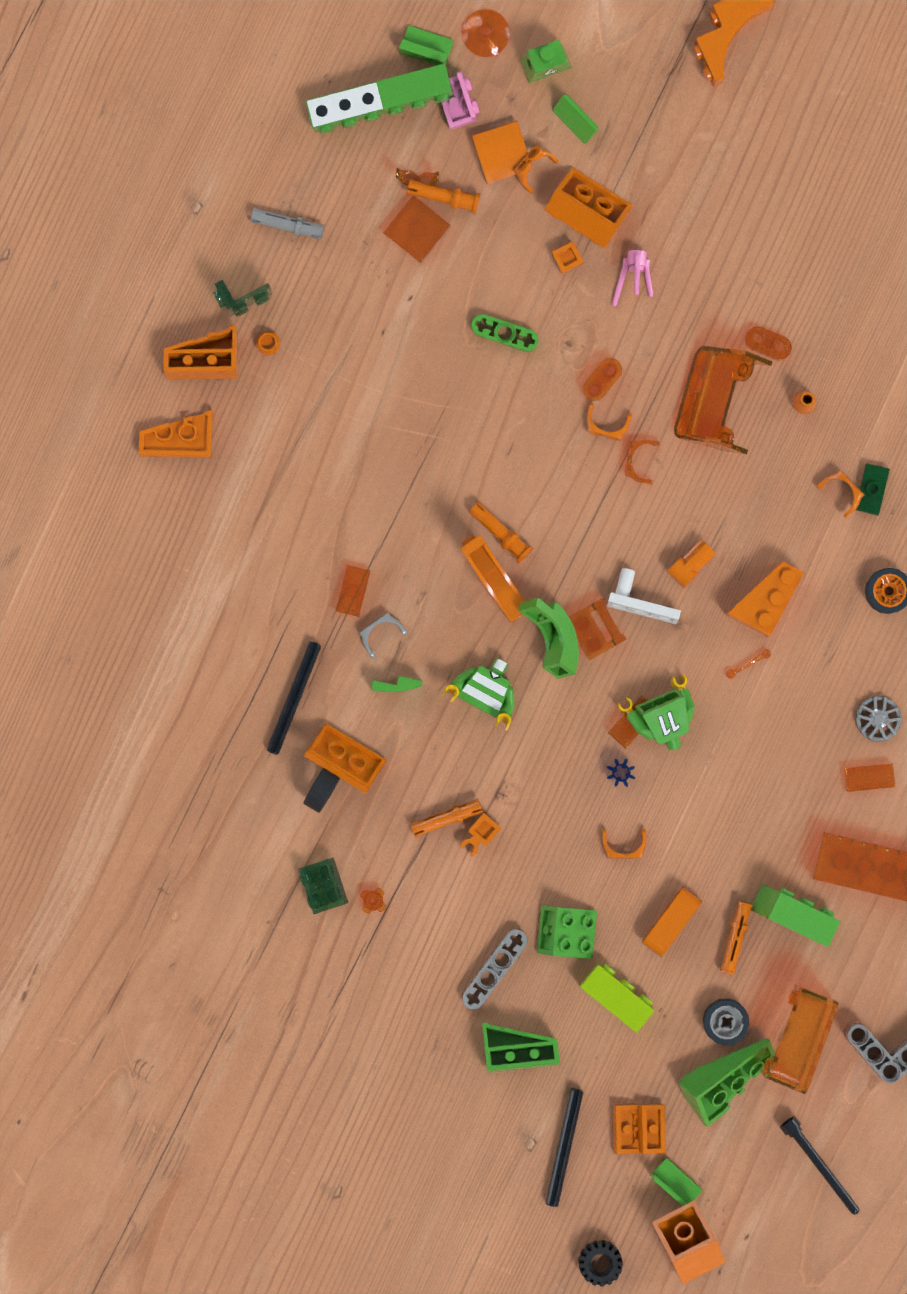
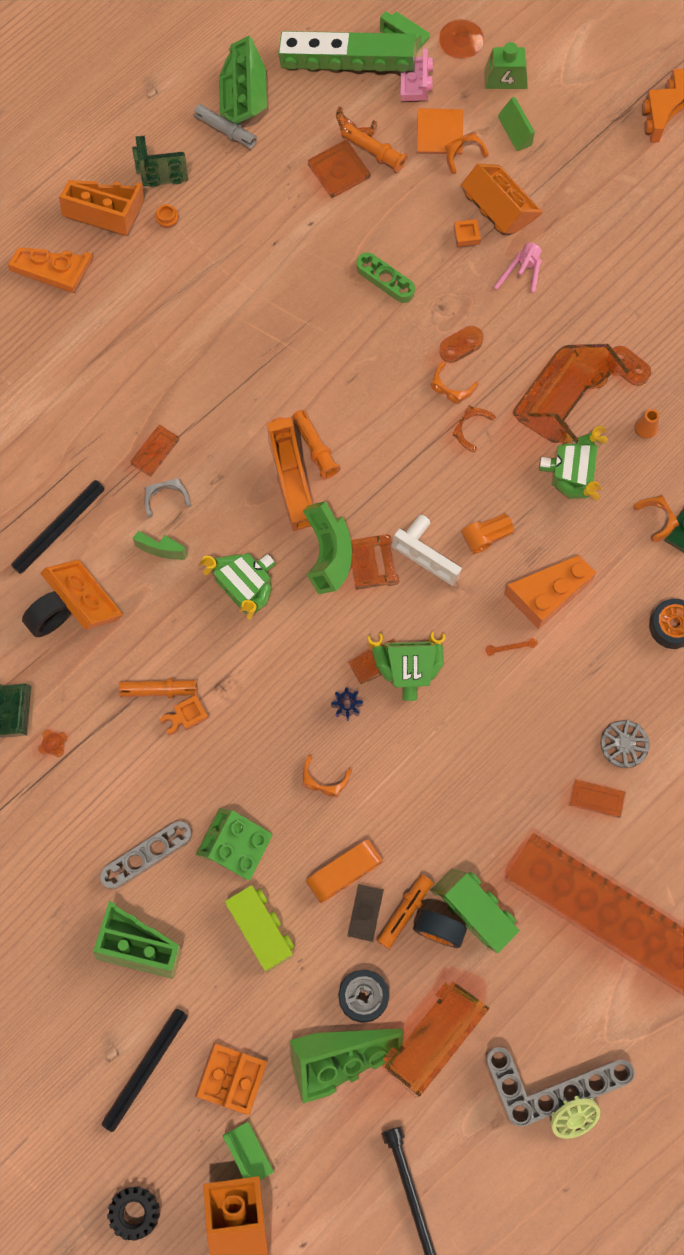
camera: 20 degrees right, 15 degrees down
none -> bright green wedge [219,36,267,124]
none -> clear smoke plate [347,884,384,943]
none -> black wheel [413,909,467,948]
none -> torso [539,426,608,501]

